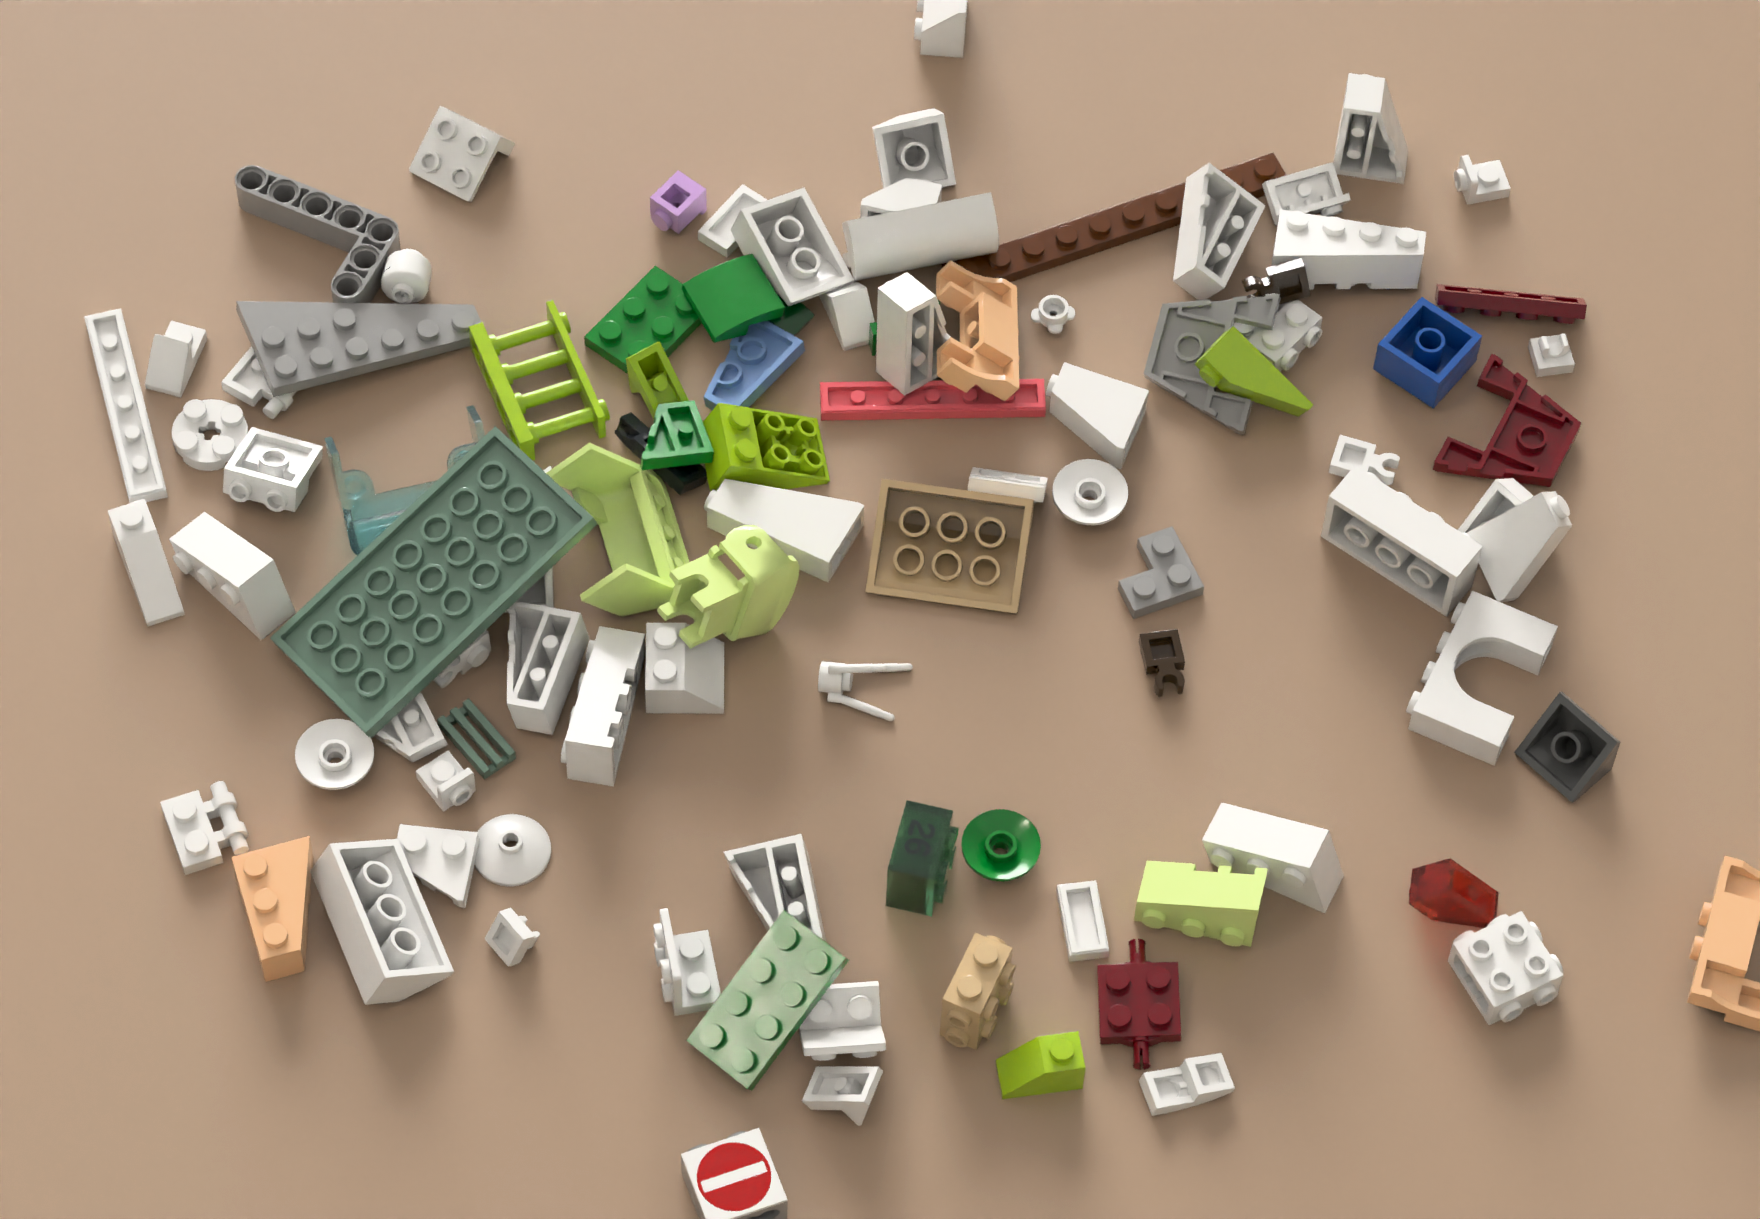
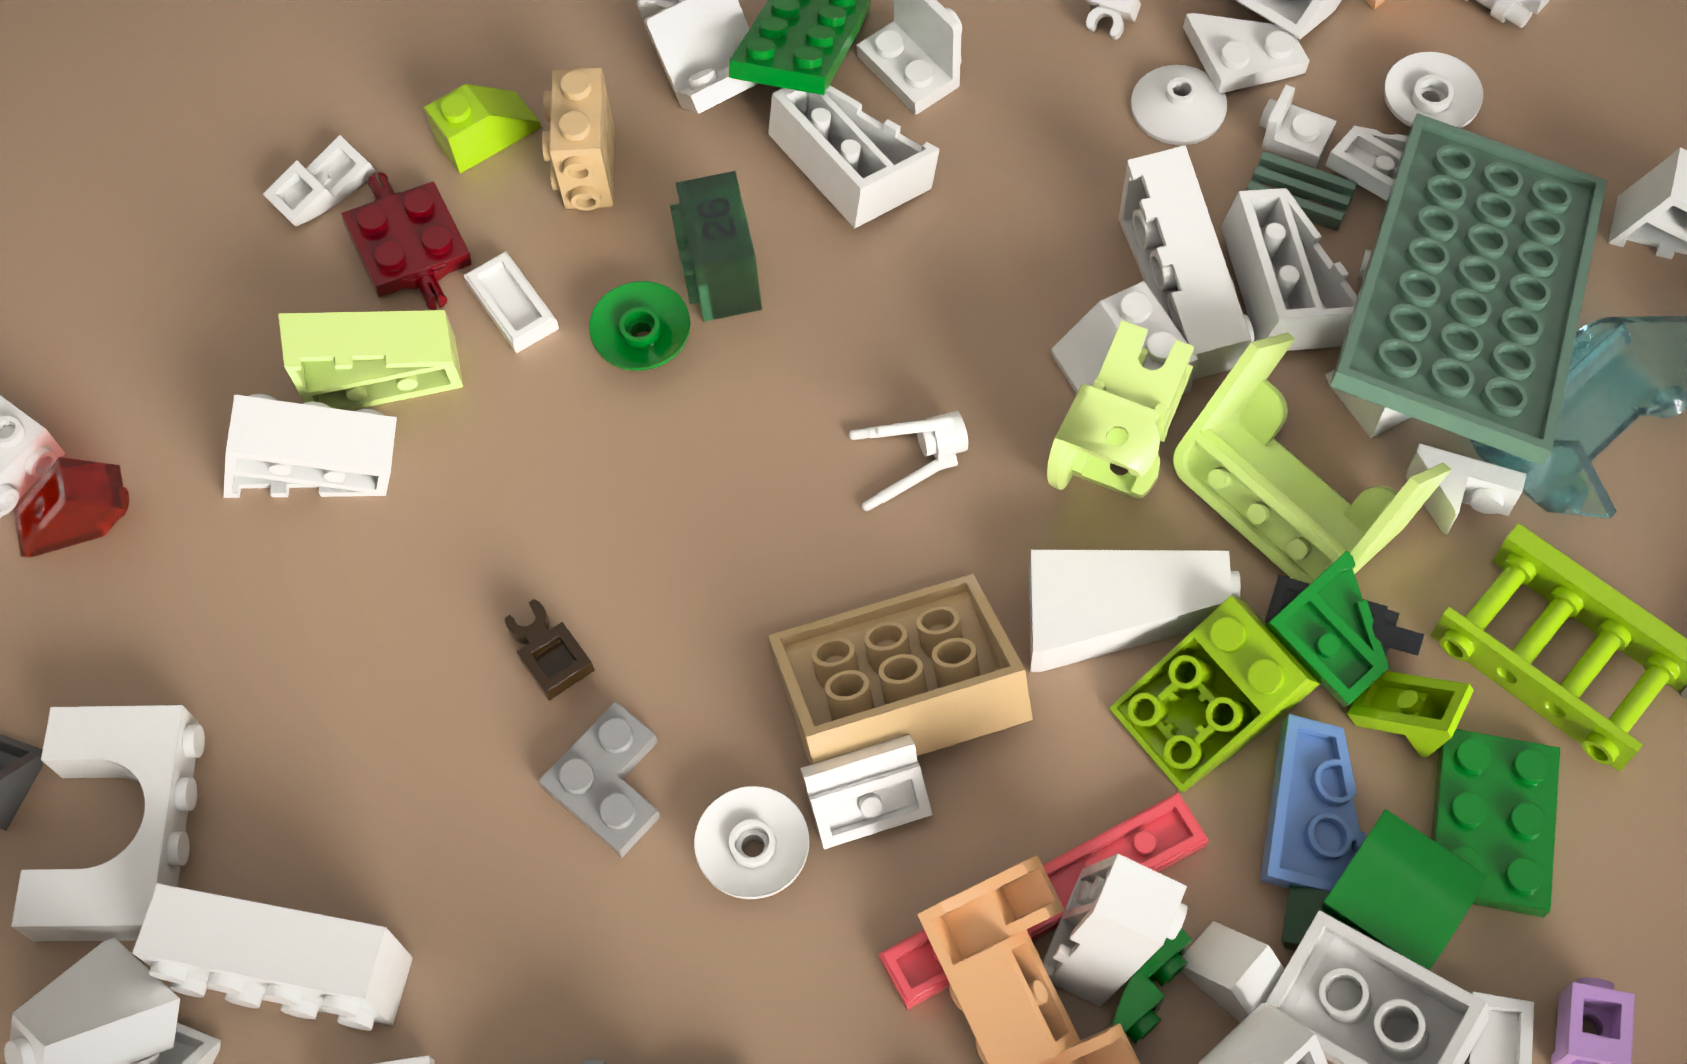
camera: 160 degrees right, 5 degrees up
white slope [1046,362,1149,469] -> none

